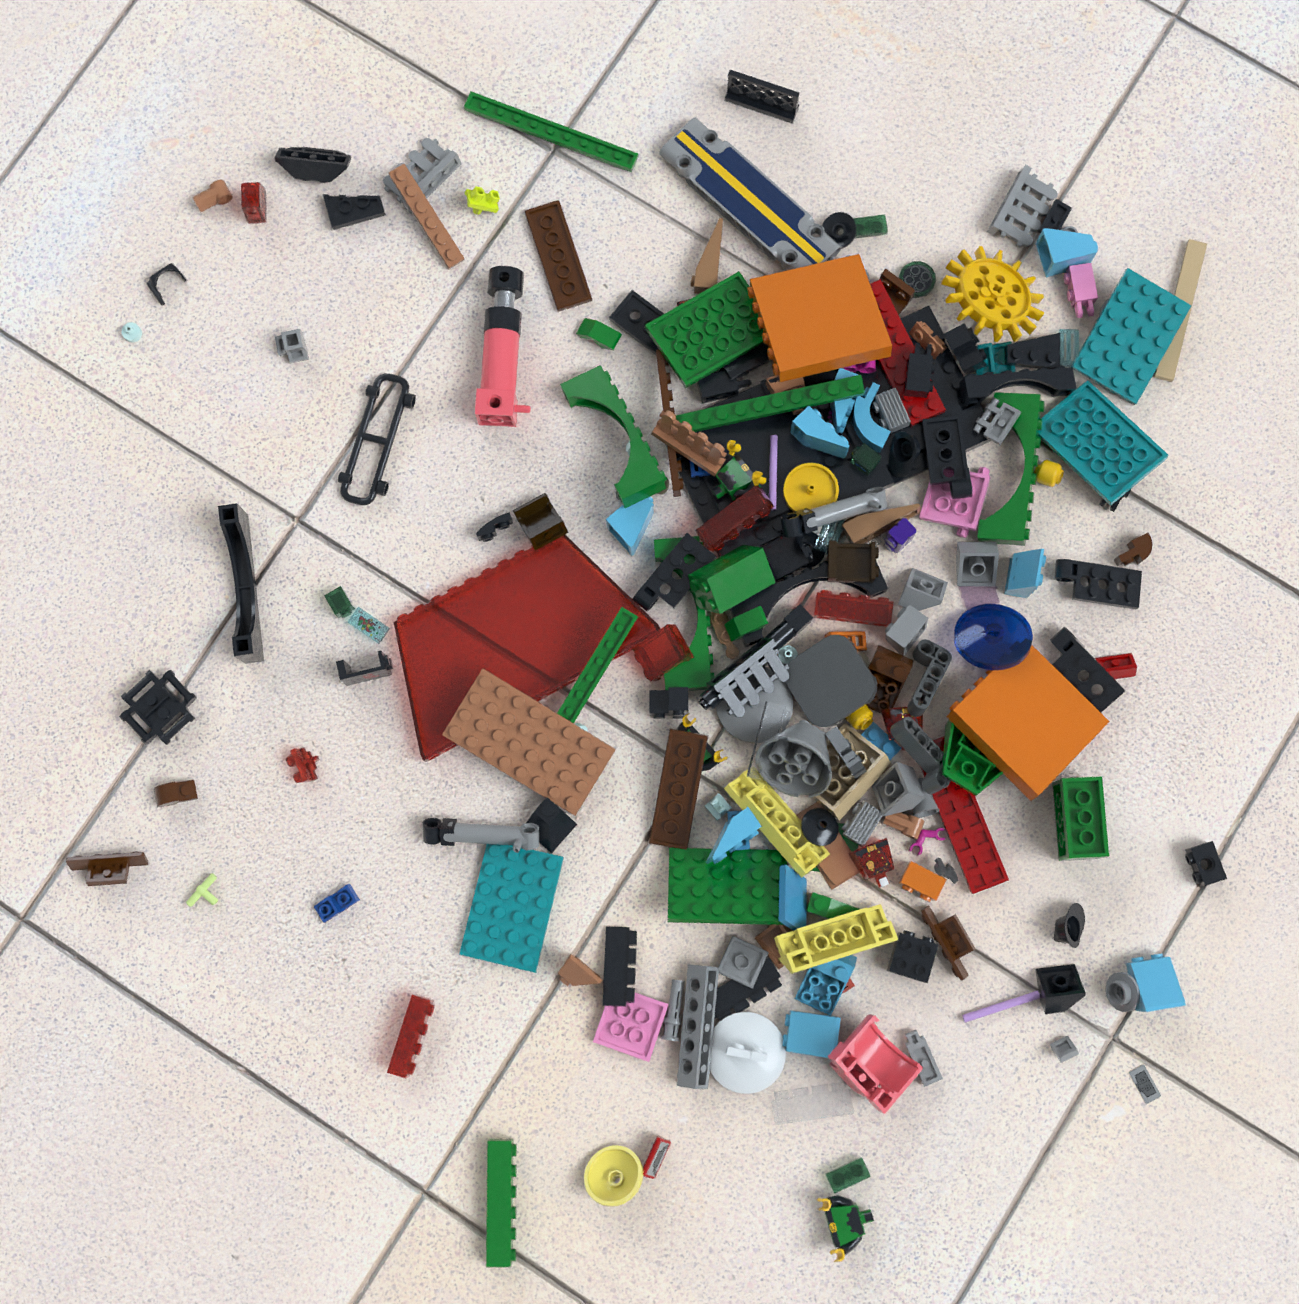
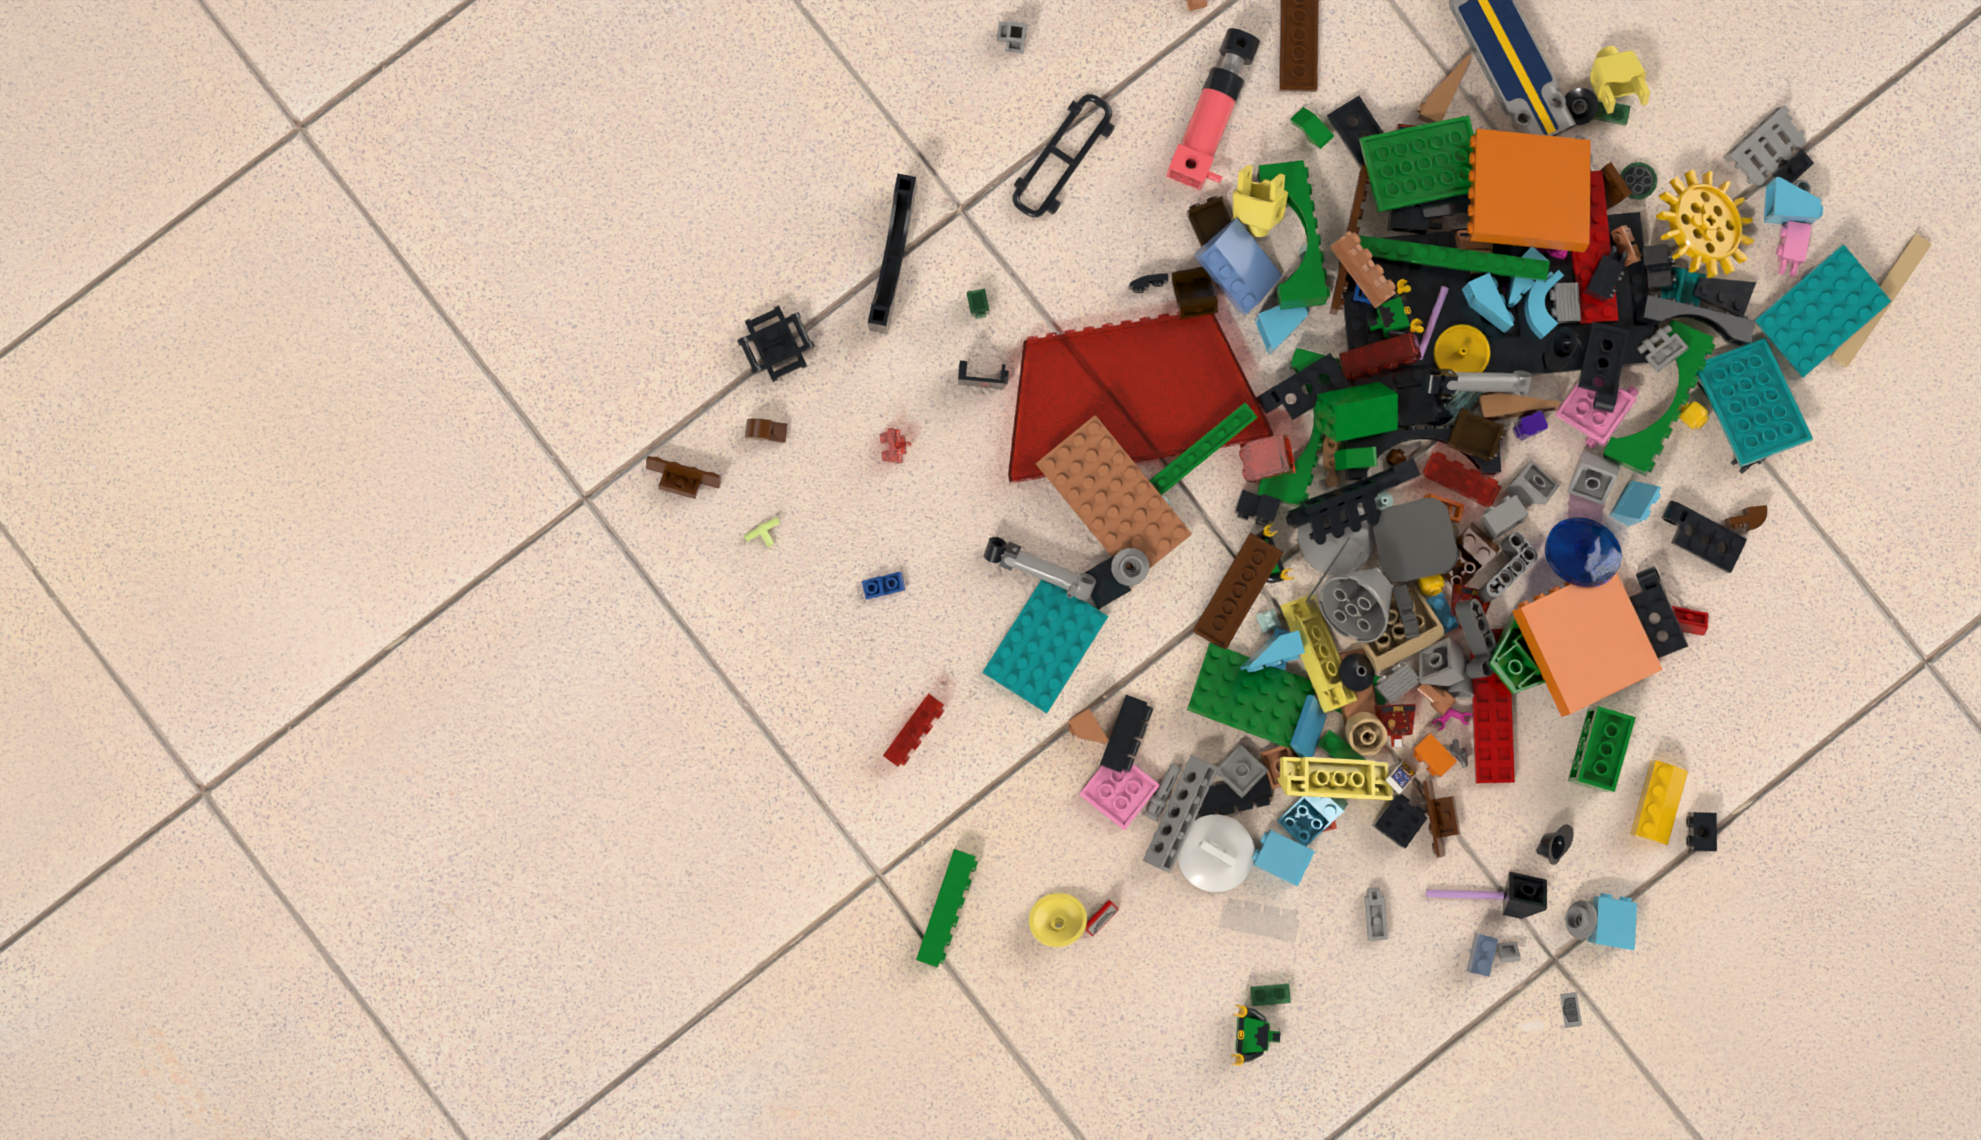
camera: 10 degrees right, 5 degrees up
clear light blue tile [348,607,390,644] -> none
coral piece [828,1014,923,1114] -> none
clear green brick [850,443,882,476] -> none
clear light blue tile [1059,329,1079,367] -> none
none -> light grey piece [1111,548,1149,586]
none -> dark brown panel [1186,195,1231,247]
none -> medium blue slope [1193,217,1282,314]
none -> light yellow piece [1233,165,1288,237]
none -> tan brick [1345,712,1387,756]
none -> reddish brown piece [1386,448,1407,466]
none -> tile [1386,759,1417,794]
none -> sand blue brick [1467,933,1498,977]
none -> light yellow piece [1590,46,1650,114]
none -> yellow slope [1630,760,1688,846]

